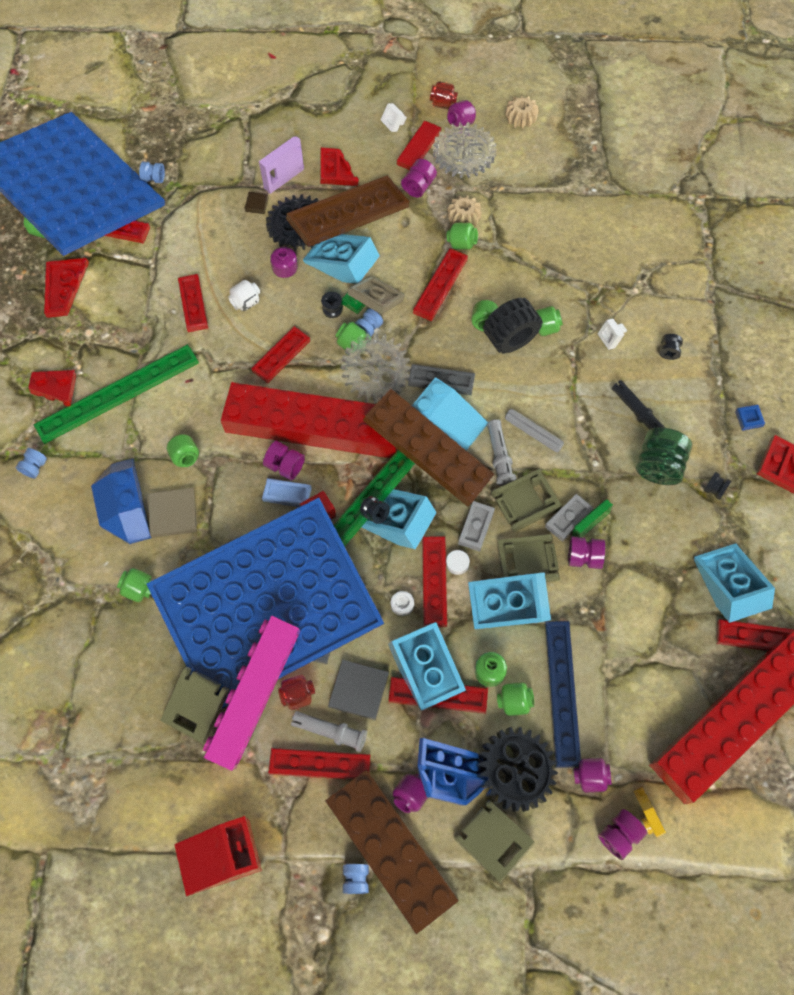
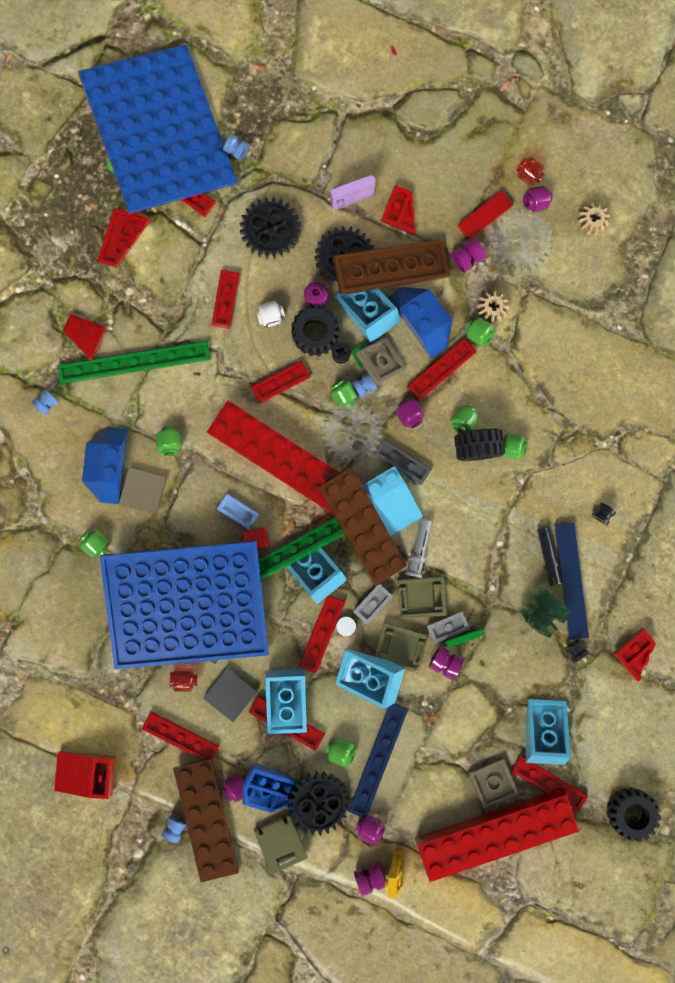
camera: 20 degrees right, 20 degrees up
olive container [160,666,230,743] -> none
dark pink brick [203,616,300,771] -> none
dark brown tile [244,192,269,214] -> none
magenta wheel [263,441,305,481] -> none
light grey pin [291,711,367,752] -> none
black wheel [360,496,390,524] -> none
white tile [381,103,407,132] -> none
white tile [391,591,414,616] -> none
bright green head [475,652,507,687] -> none
light grey axle [505,409,564,452] -> none
white tile [598,319,627,350] -> none
blue tile [735,405,765,431] -> none
none -> black gear [240,197,301,259]
none -> black tyre [291,305,339,357]
none -> blue wedge [388,287,452,359]
none -> magenta head [396,399,424,429]
none -> dark tan tile [468,757,519,809]
none -> dark blue tile [554,523,589,640]

